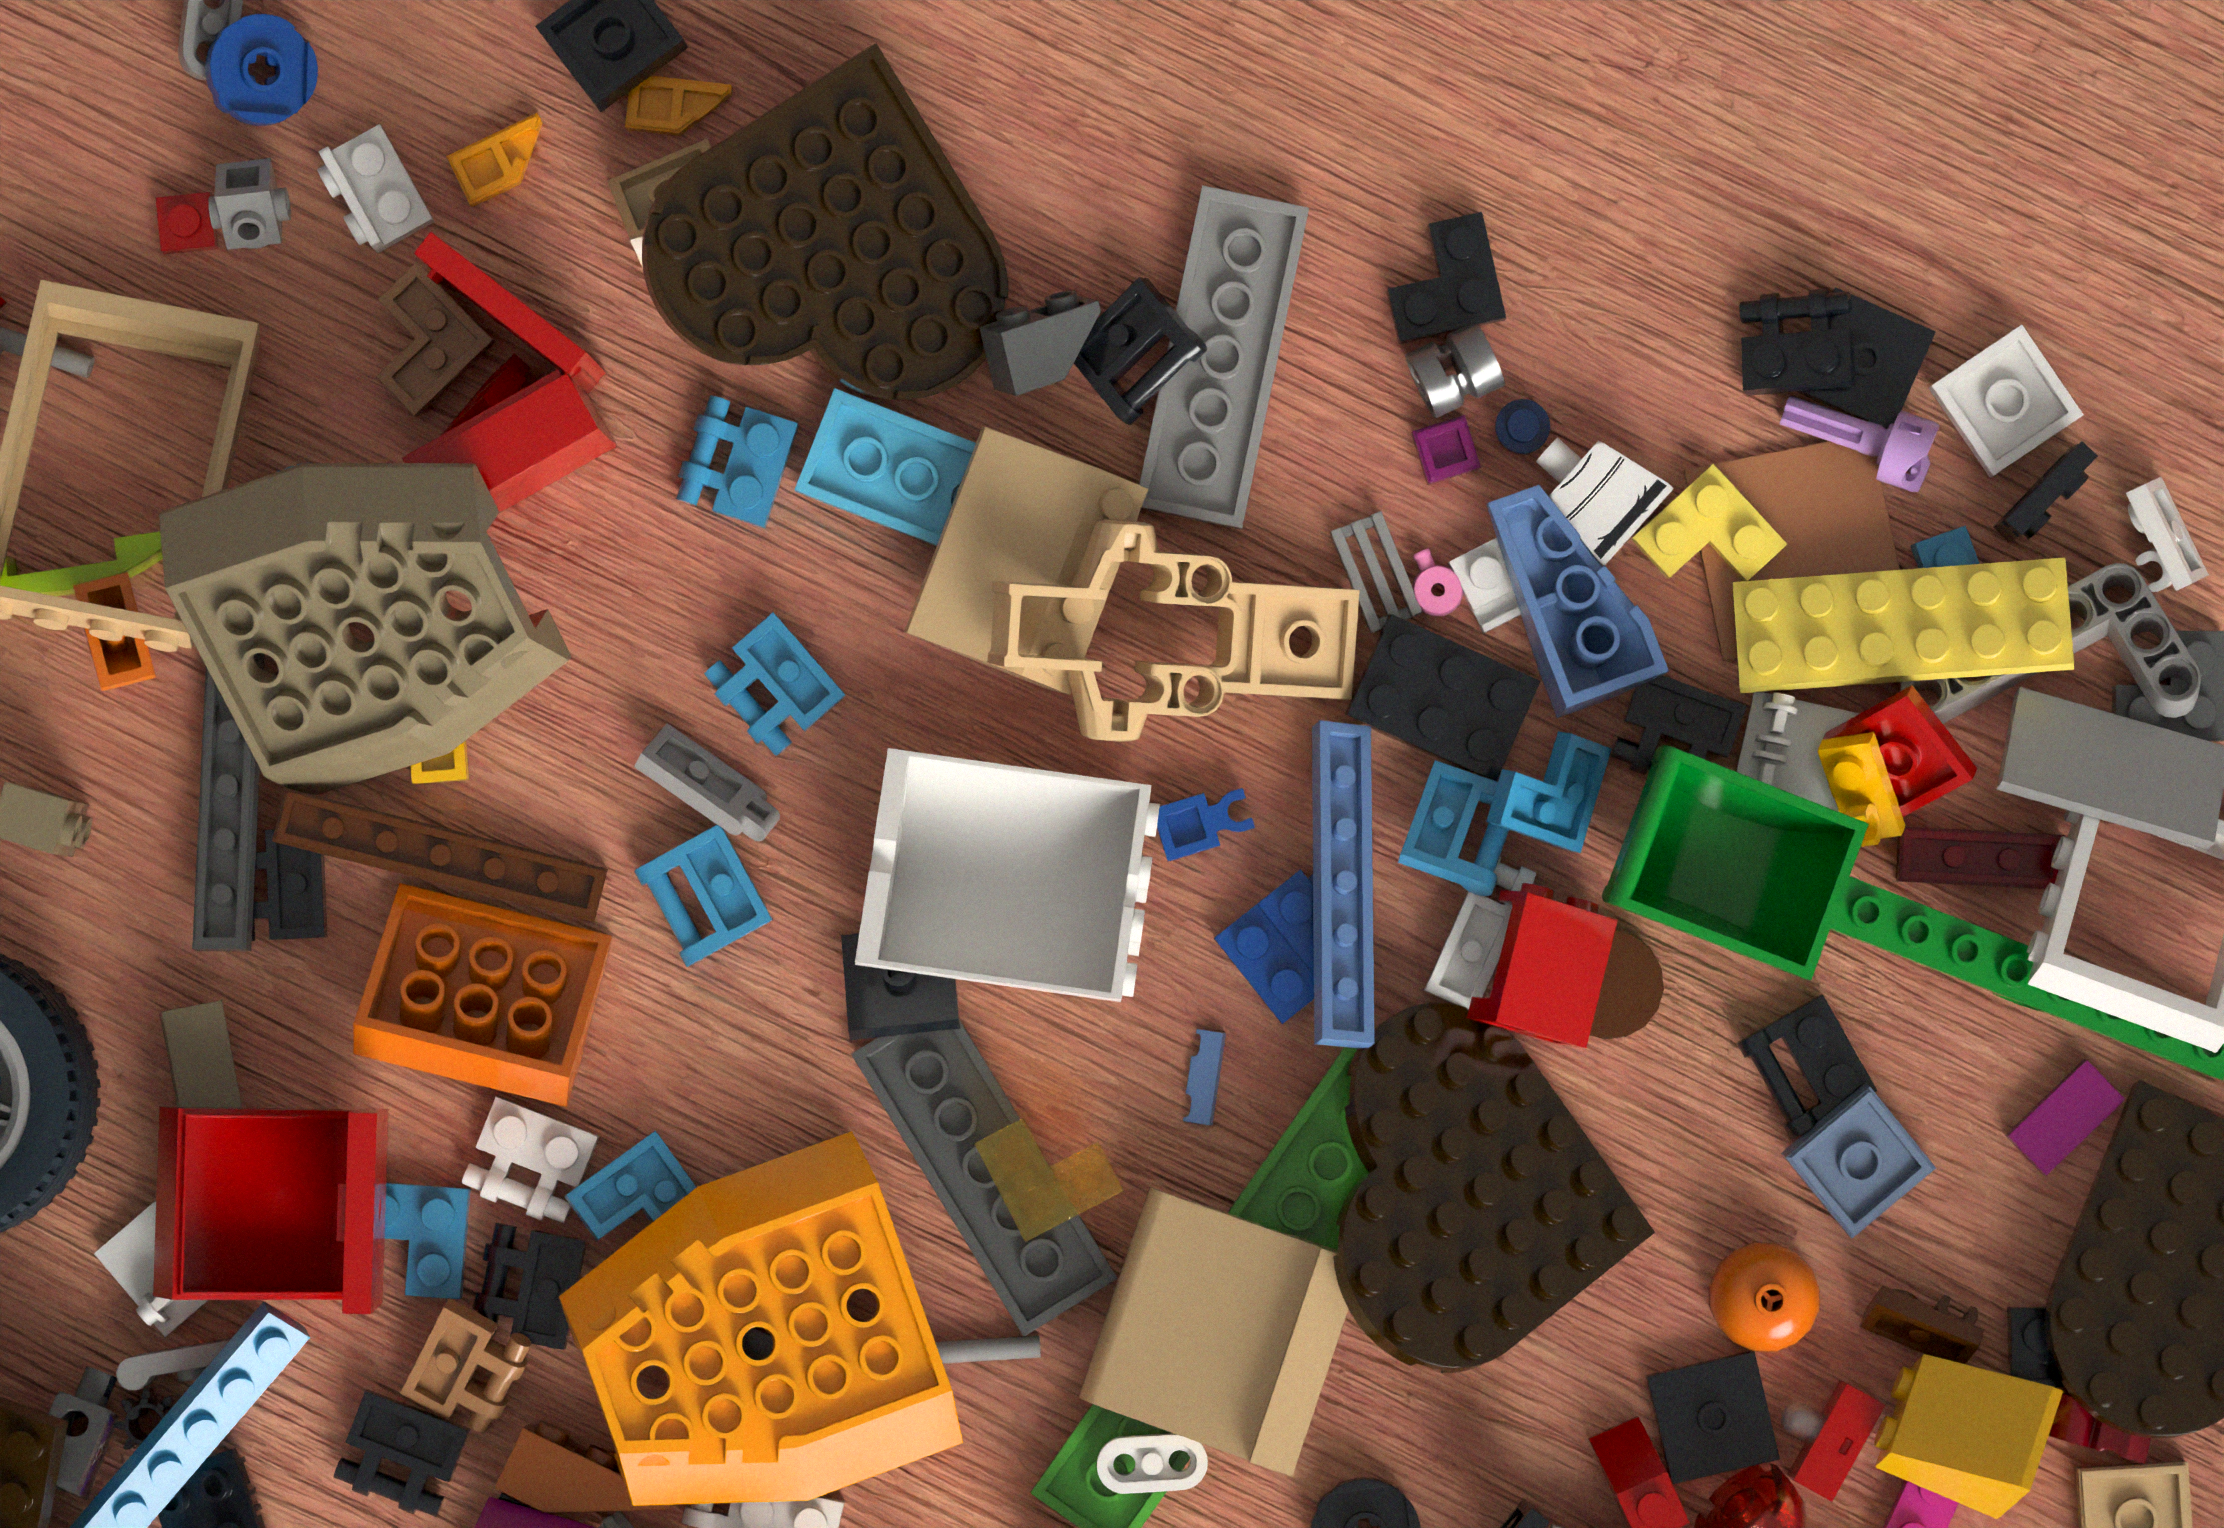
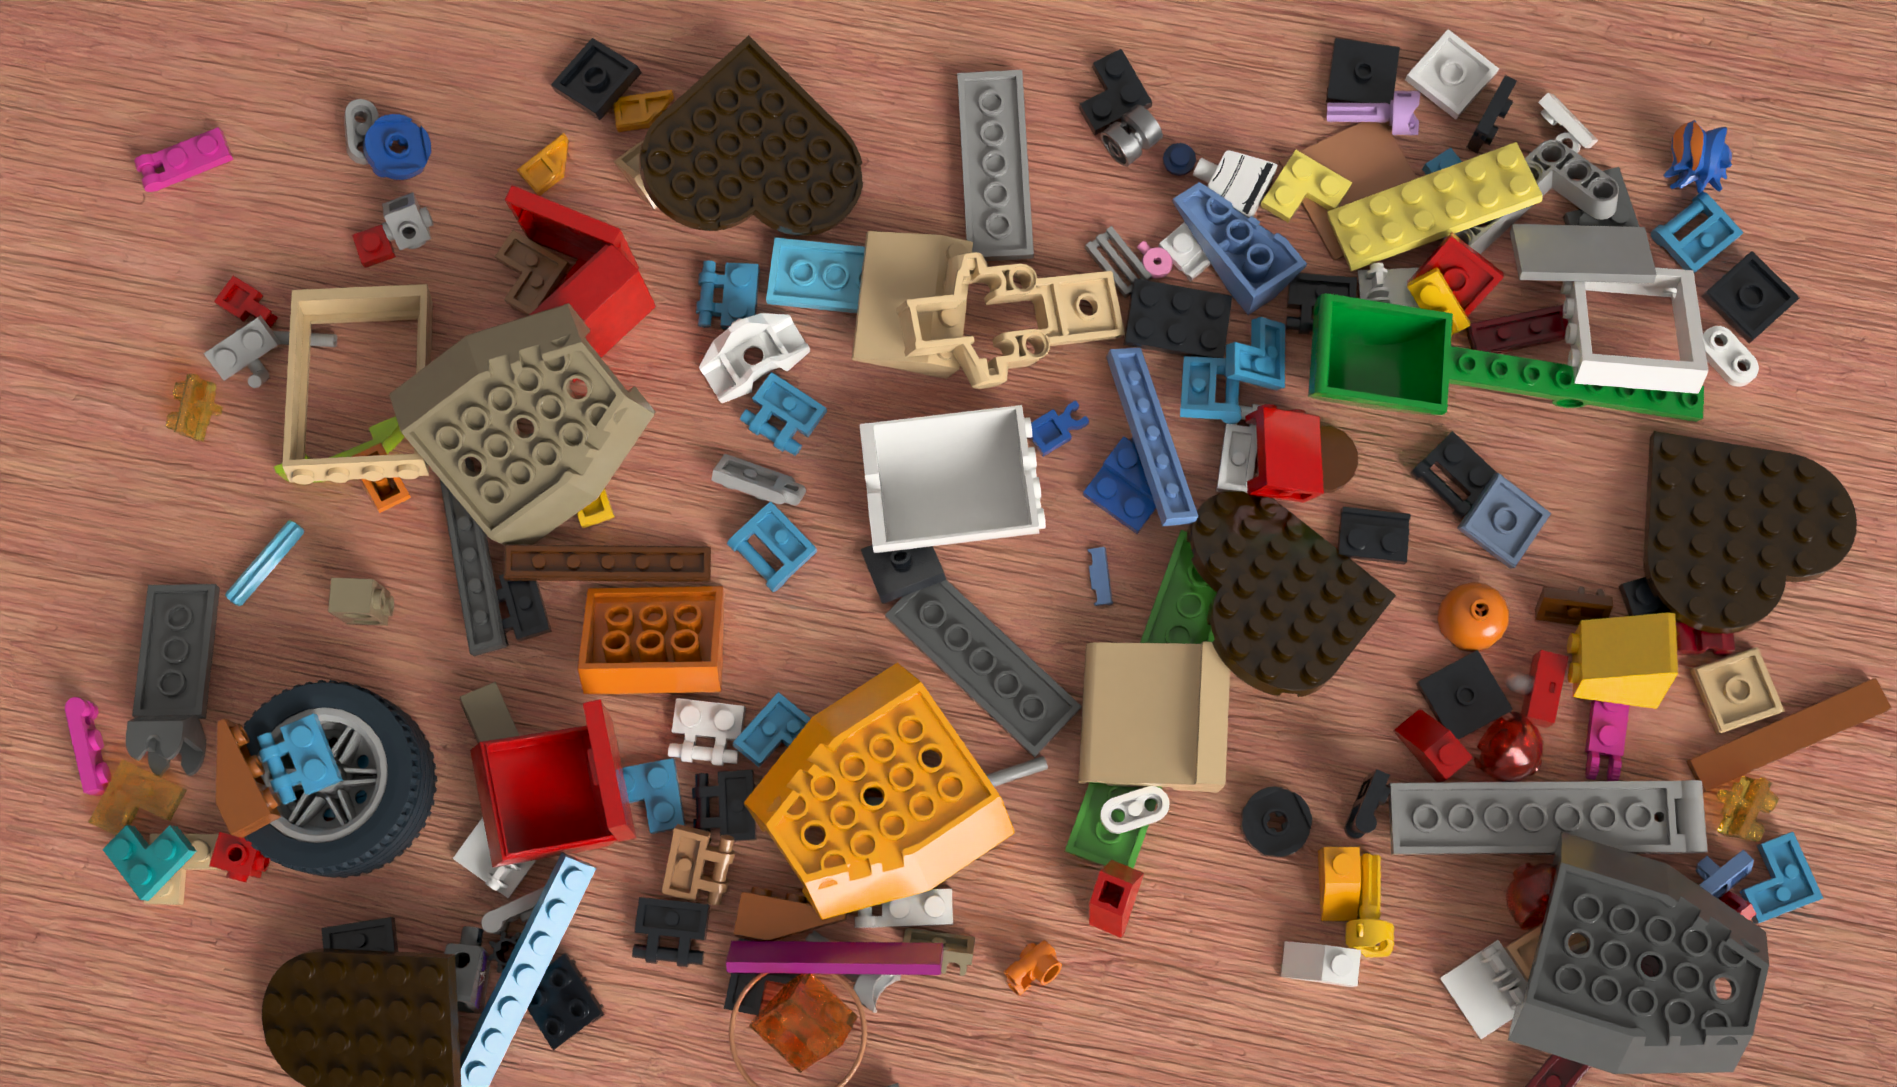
camera: 10 degrees left, 10 degrees down
white bracket [317,124,435,253] -> none
clear yellow plate [974,1118,1124,1242] -> none
dark grey slope [979,290,1101,396] -> none
black plate [1074,277,1207,425] -> none
magenta tile [1411,415,1481,485] -> none
black plate [1739,288,1856,396] -> none
magenta tile [2005,1059,2125,1176] -> none
none -> white piece [699,313,810,403]
none -> black plate [1337,507,1411,565]

